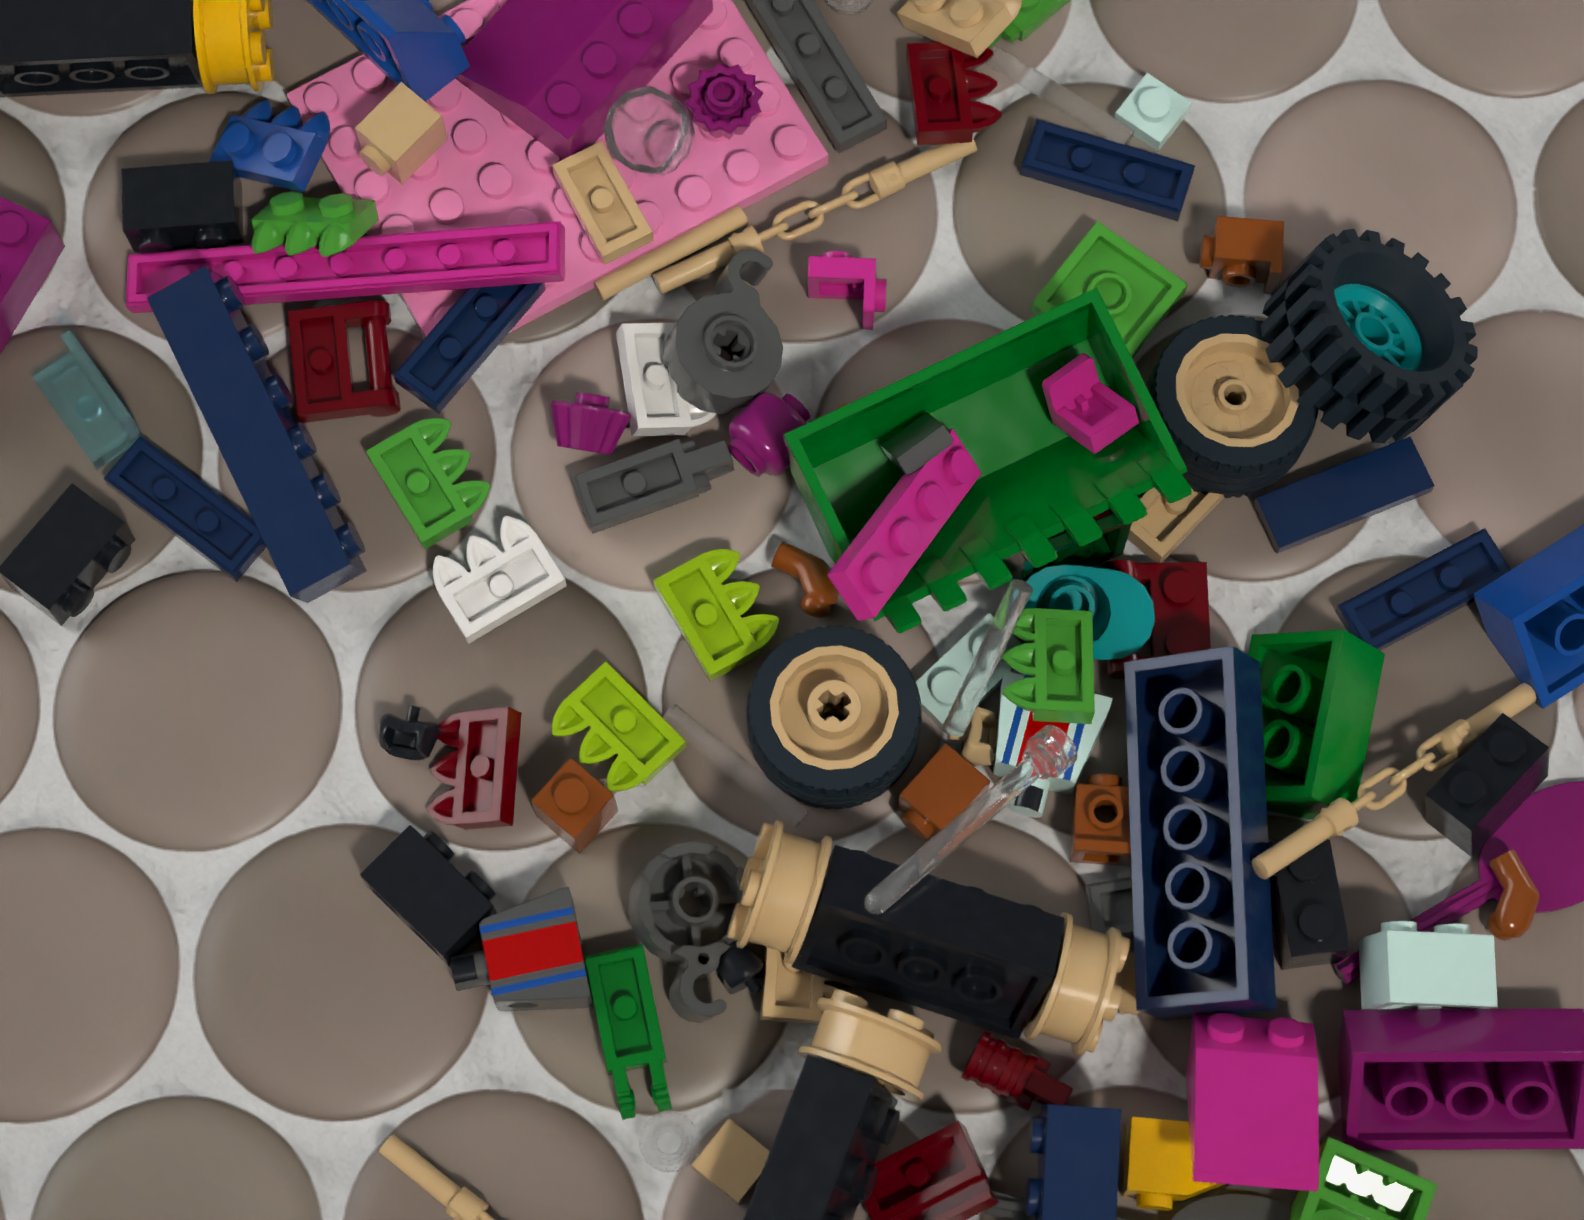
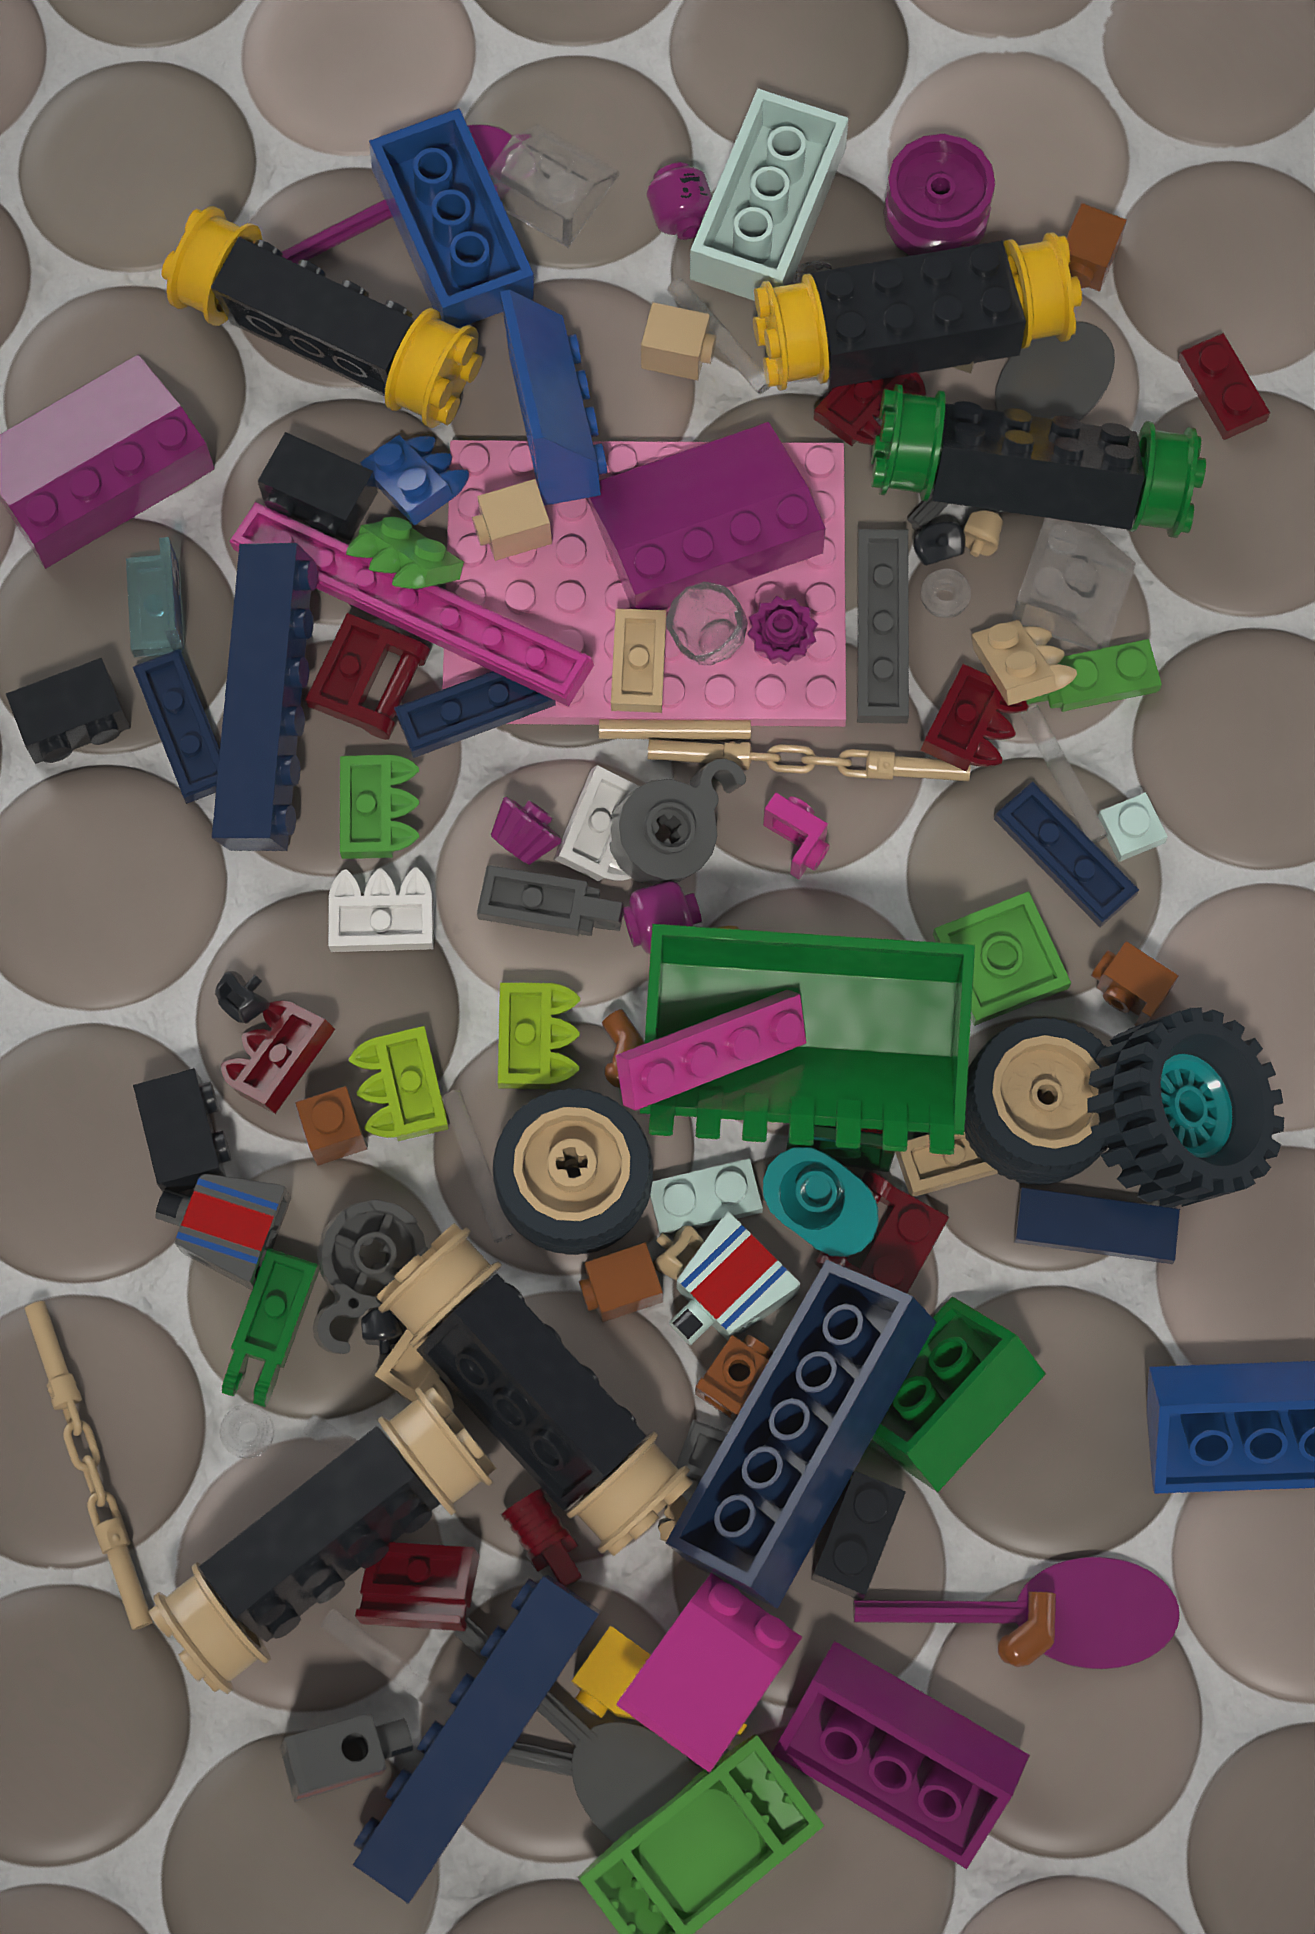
camera: 30 degrees right, 0 degrees up
tan tile [691,1118,770,1205] -> none
clear piece [864,725,1077,915] -> none
dark grey tile [880,412,954,474] -> none
clear bar [943,579,1033,737] -> none
bright green plate [1002,608,1095,724] -> none
dark pink bracket [1042,353,1139,454] -> none
tan piece [1252,683,1536,880] -> none
dark blue tile [1335,528,1511,651] -> none
light aqua brick [1358,921,1498,1010] -> none
black brick [1425,713,1549,857] -> none

